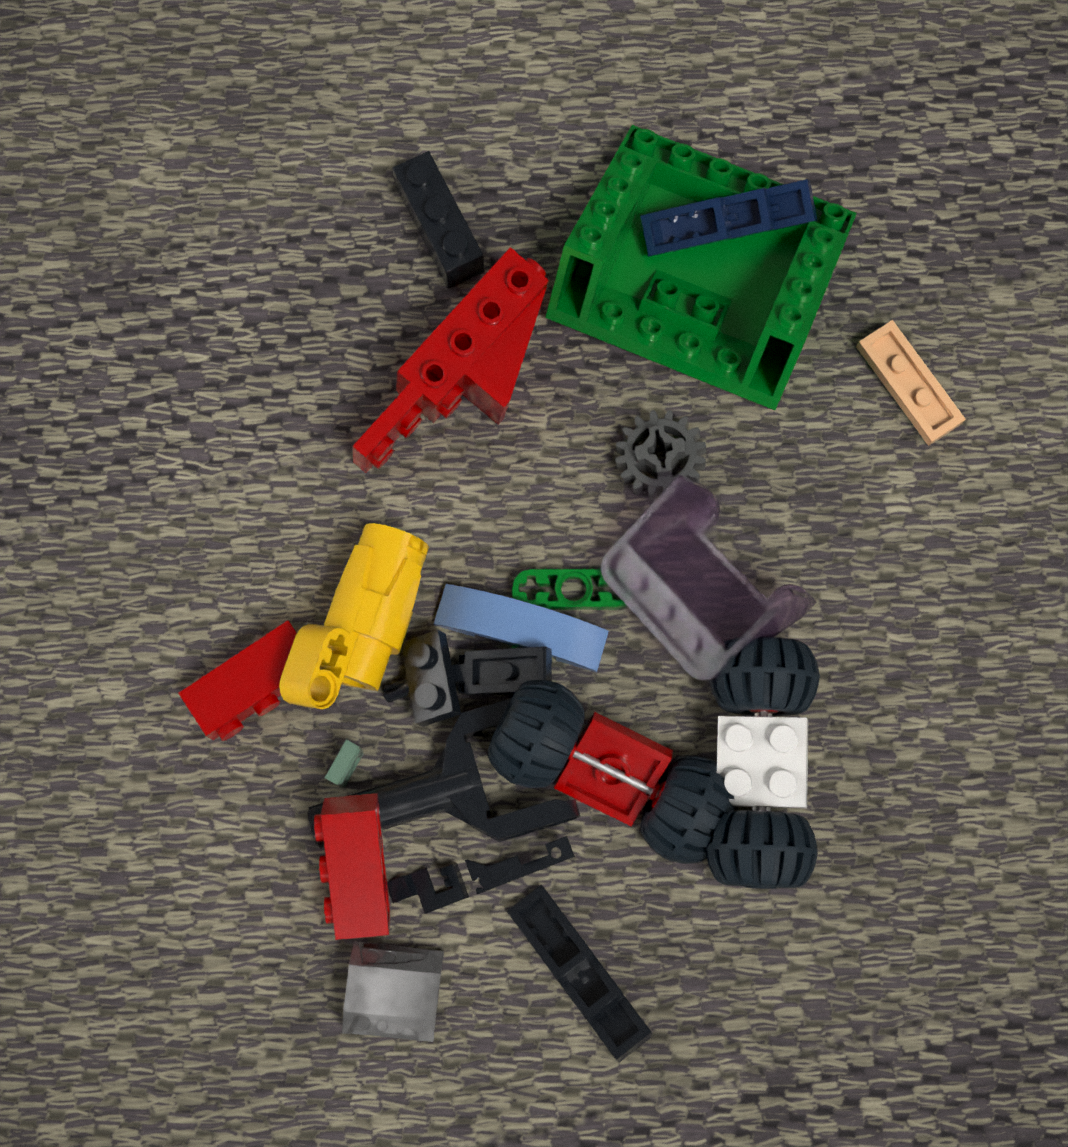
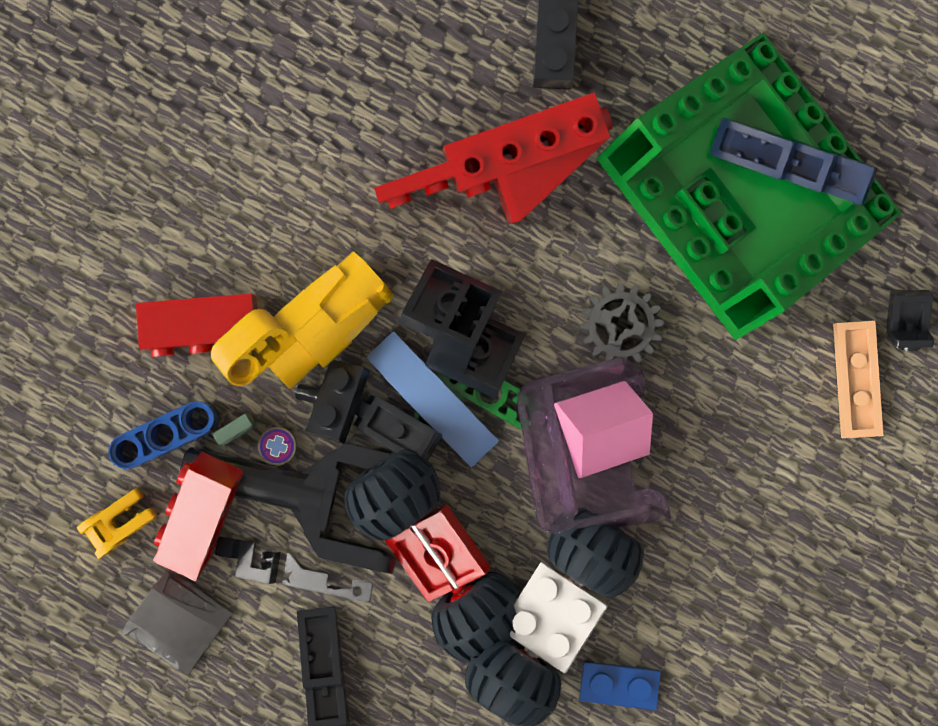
camera: 35 degrees right, 10 degrees up
none -> yellow piece [77,487,159,559]
none -> blue beam [108,401,220,469]
none -> tile [258,427,297,465]
none -> black bracket [398,259,526,399]
none -> bright pink slope [554,381,653,479]
none -> blue plate [579,661,661,710]
none -> black bracket [886,290,934,351]

